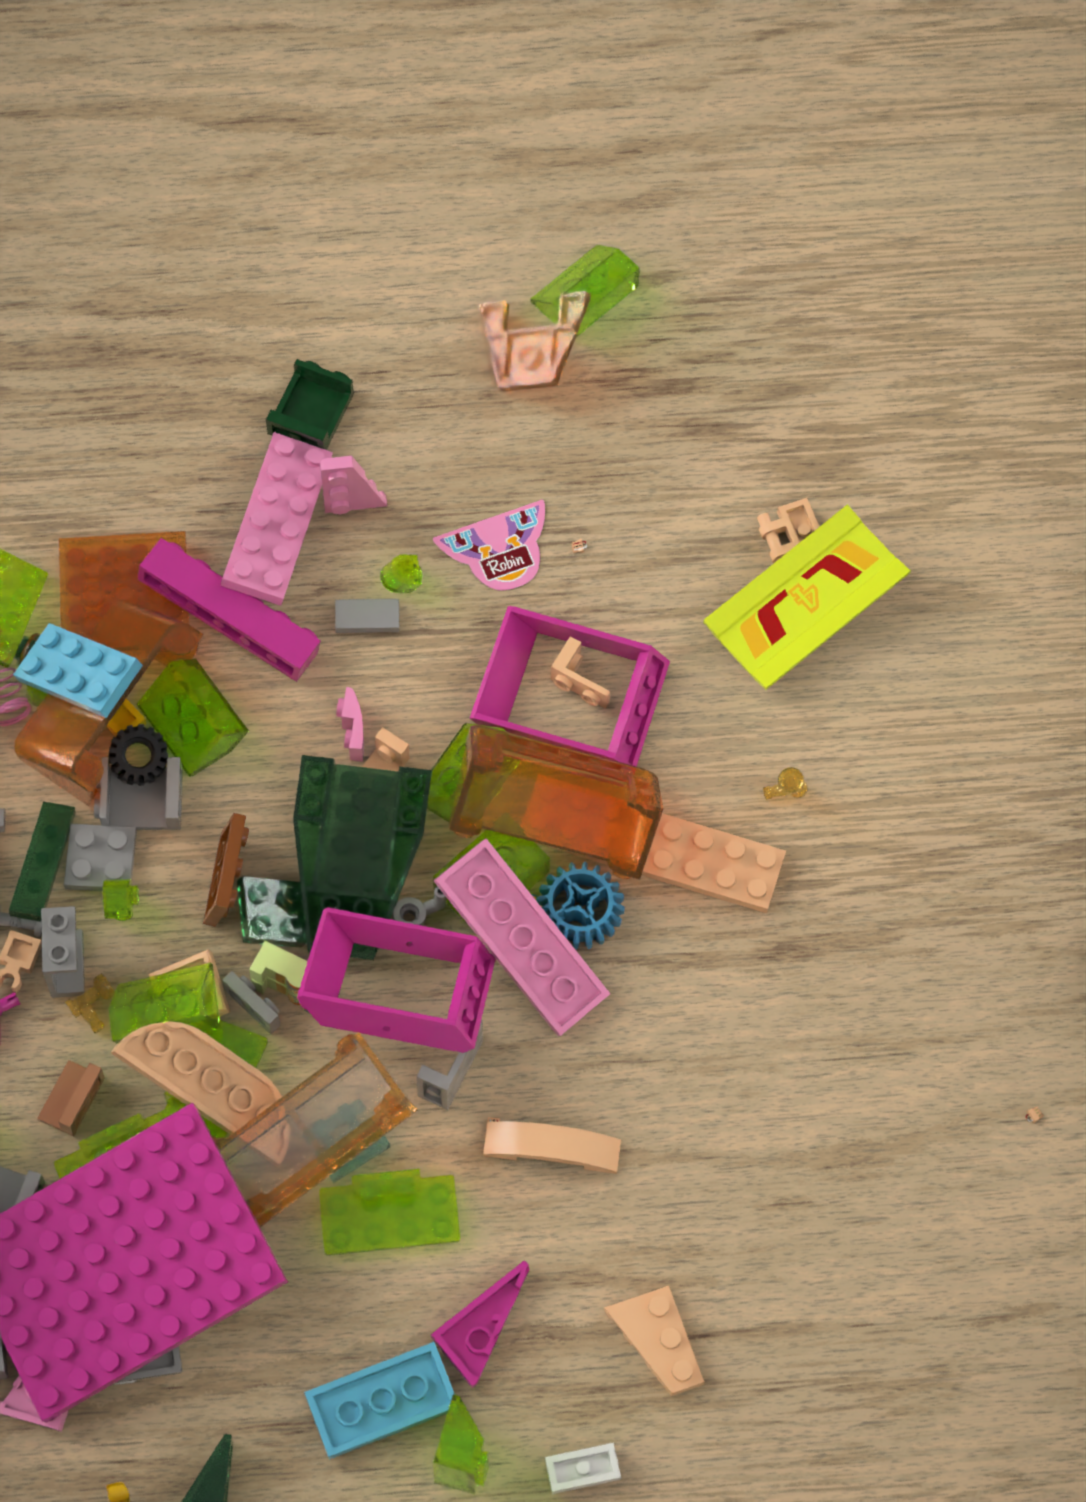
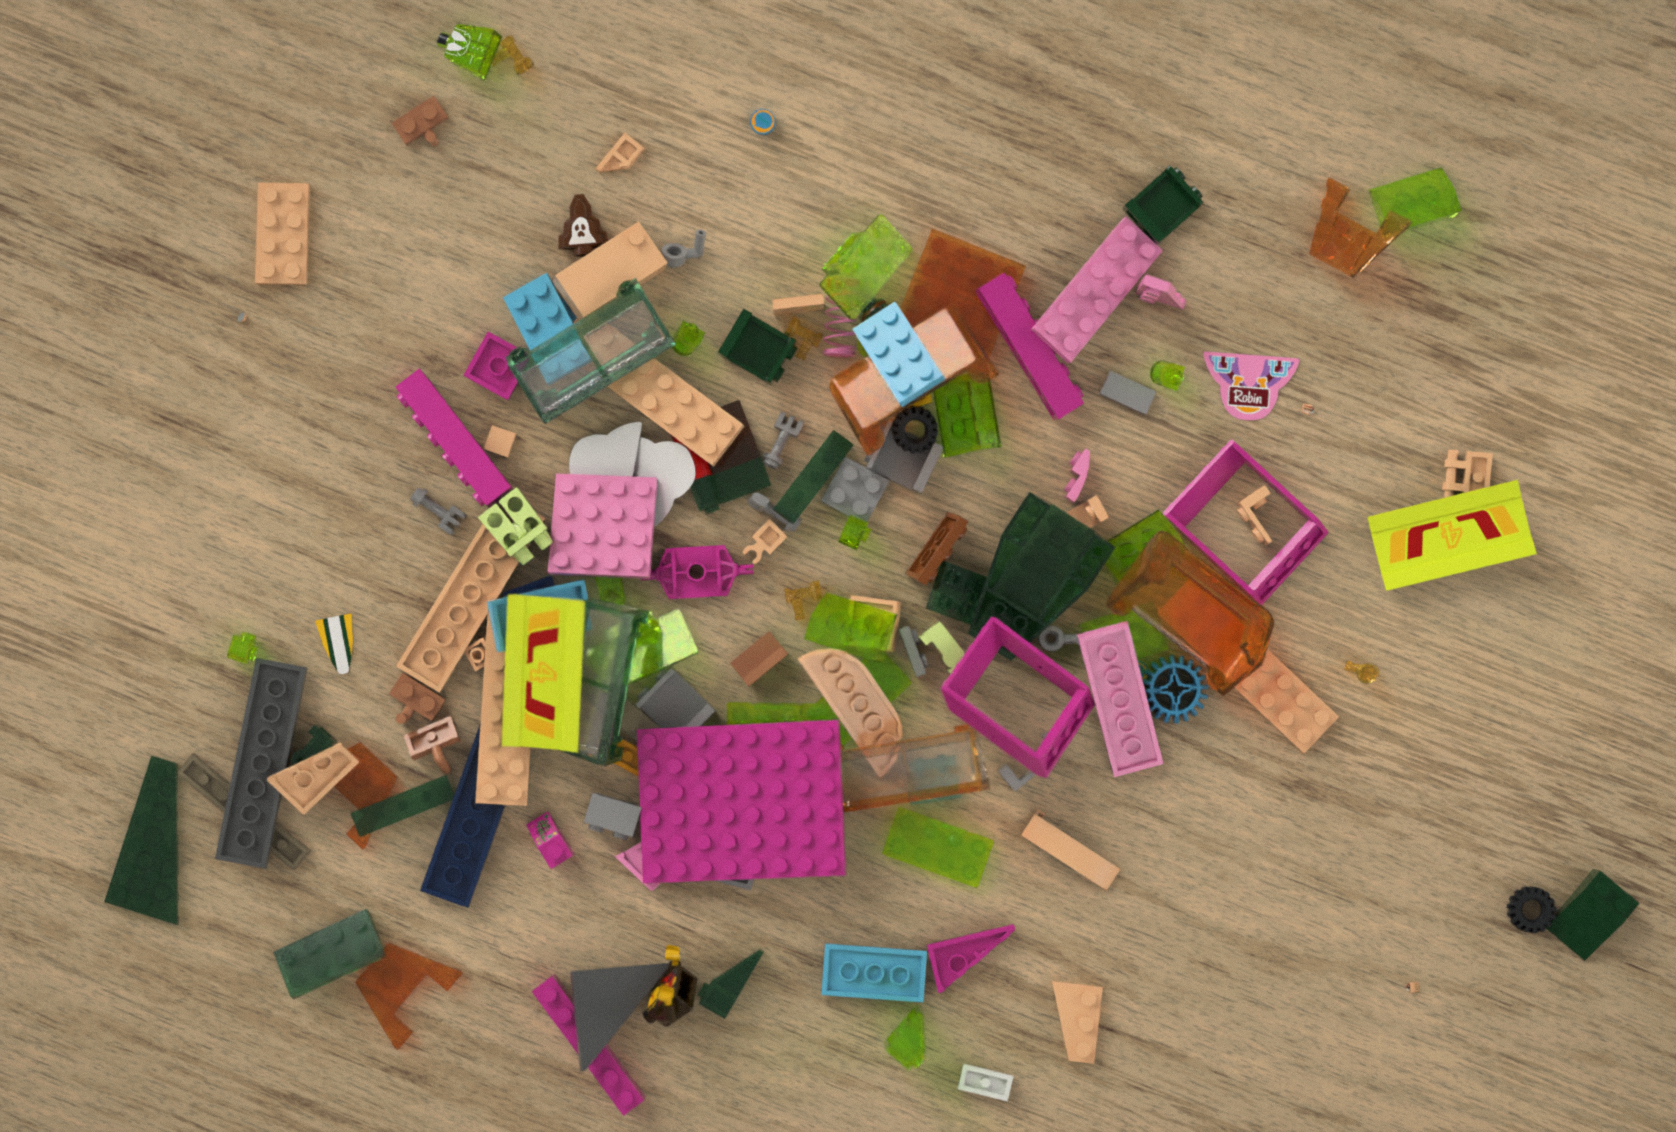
camera: 25 degrees right, 20 degrees up
light grey panel [41,906,85,998] -> none

